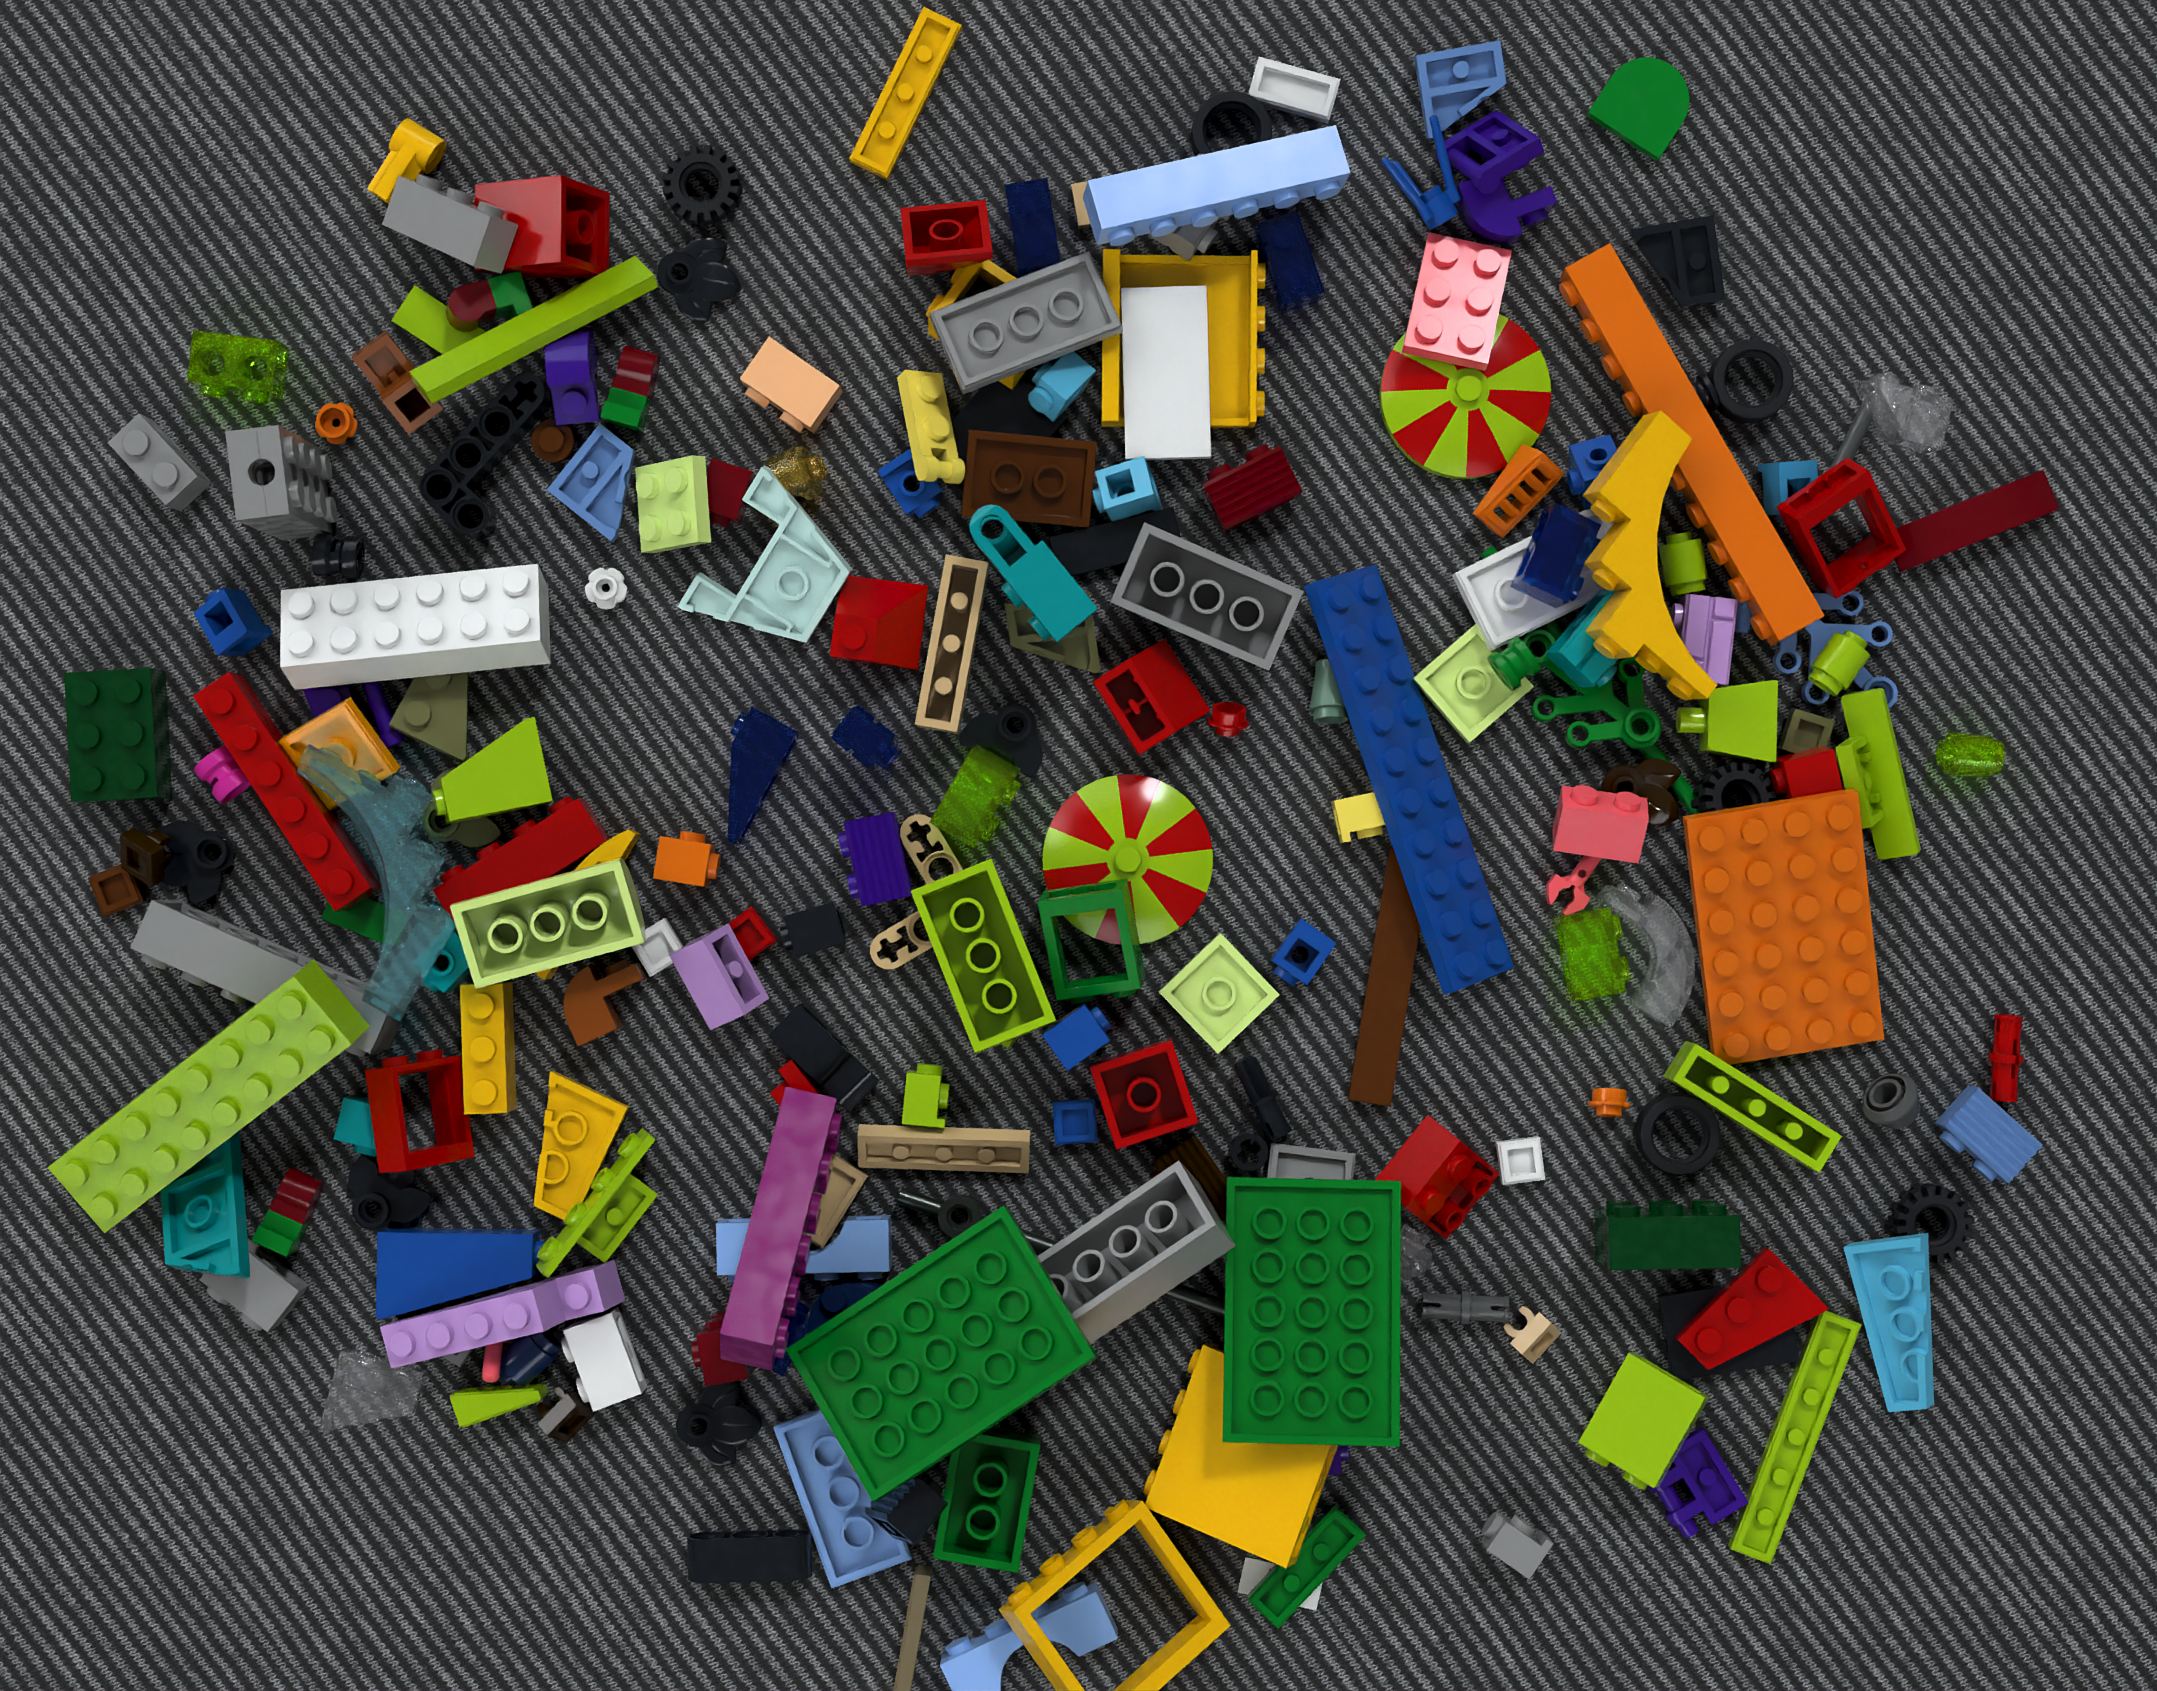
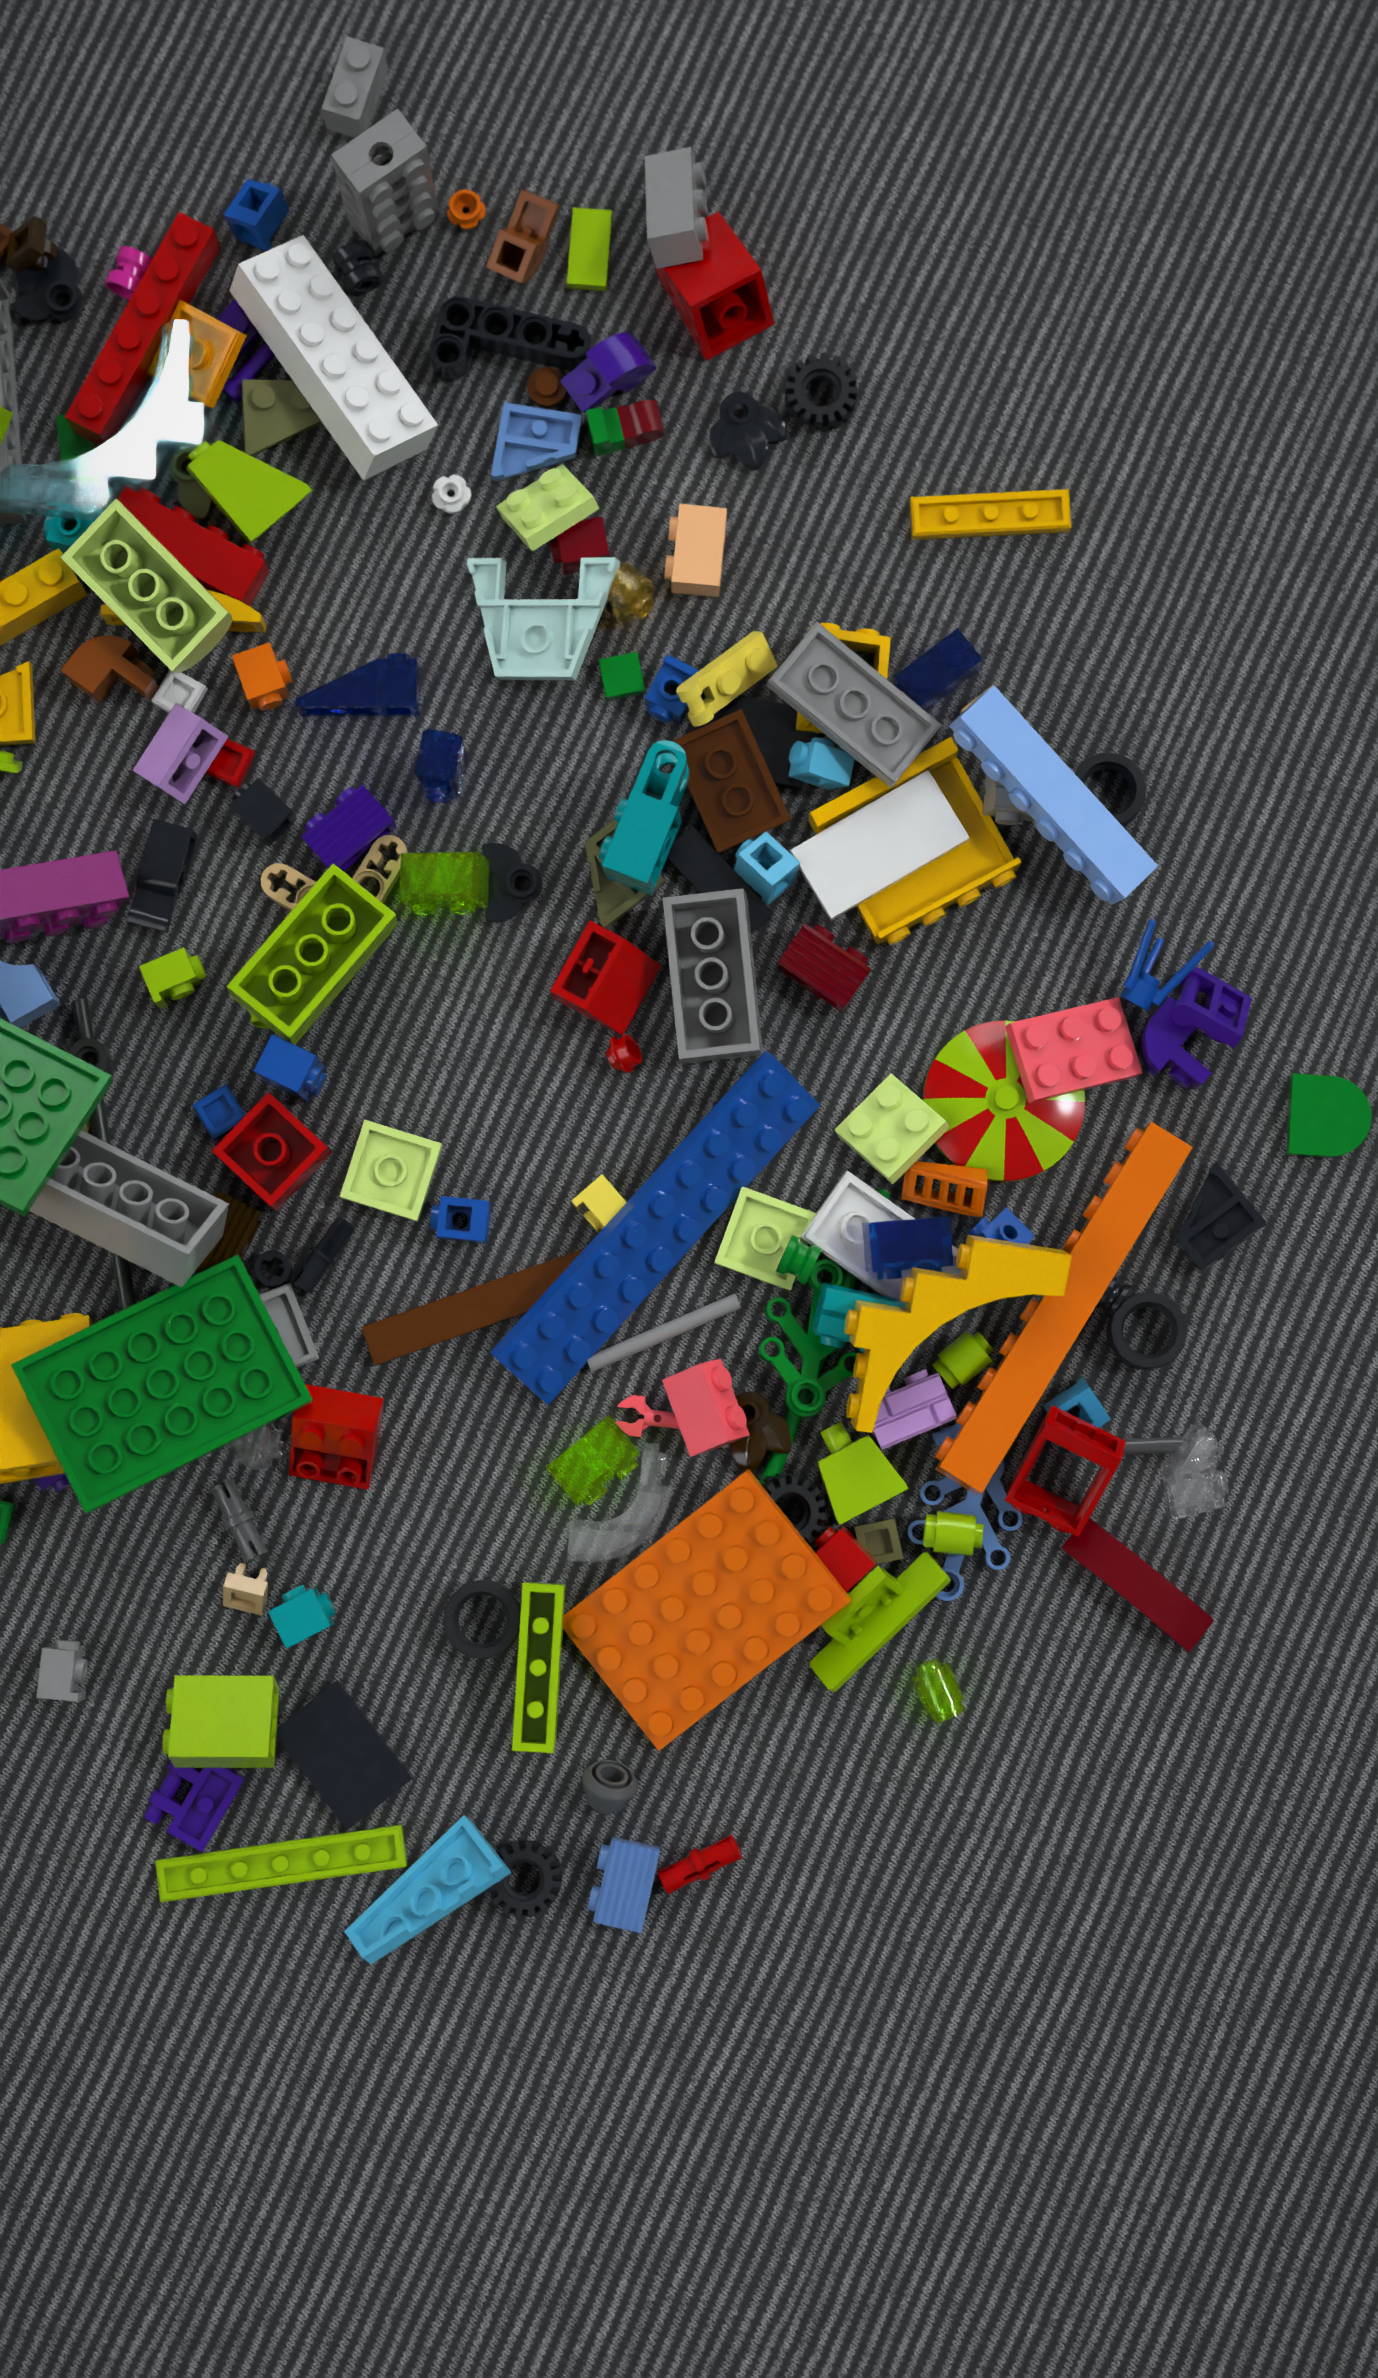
camera: 60 degrees right, 5 degrees down
dark green brick [64,668,172,803] -> none
clear neon green brick [187,330,289,403] -> none
yellow piece [367,118,447,204] -> none
lime tile [409,256,658,404] -> none
leg [446,271,532,332] -> none
red tile [770,1059,821,1106] -> none
tan tile [807,1154,868,1249] -> none
red slope [830,576,929,670] -> none
tan plate [857,1124,1030,1173] -> none
red slope [900,200,993,276] -> none
tan brick [915,554,990,734] -> none
green window [1038,879,1146,1004] -> none
dish [1042,774,1213,945] -> none
white tile [1248,57,1341,124] -> none
clear blue brick [1254,211,1325,314] -> none
sand green cone [1309,659,1348,724] -> none
medium blue wing [1414,40,1507,140] -> none
white tile [1496,1136,1545,1185] -> none
orange plate [1588,1088,1631,1118] -> none
dark green brick [1594,1199,1741,1270] -> none
red wing [1674,1246,1829,1370] -> none
none -> teal brick [268,1585,337,1649]
none -> light grey bar [587,1293,741,1372]
none -> green tile [598,652,645,701]
none -> yellowish green plate [835,1073,950,1185]

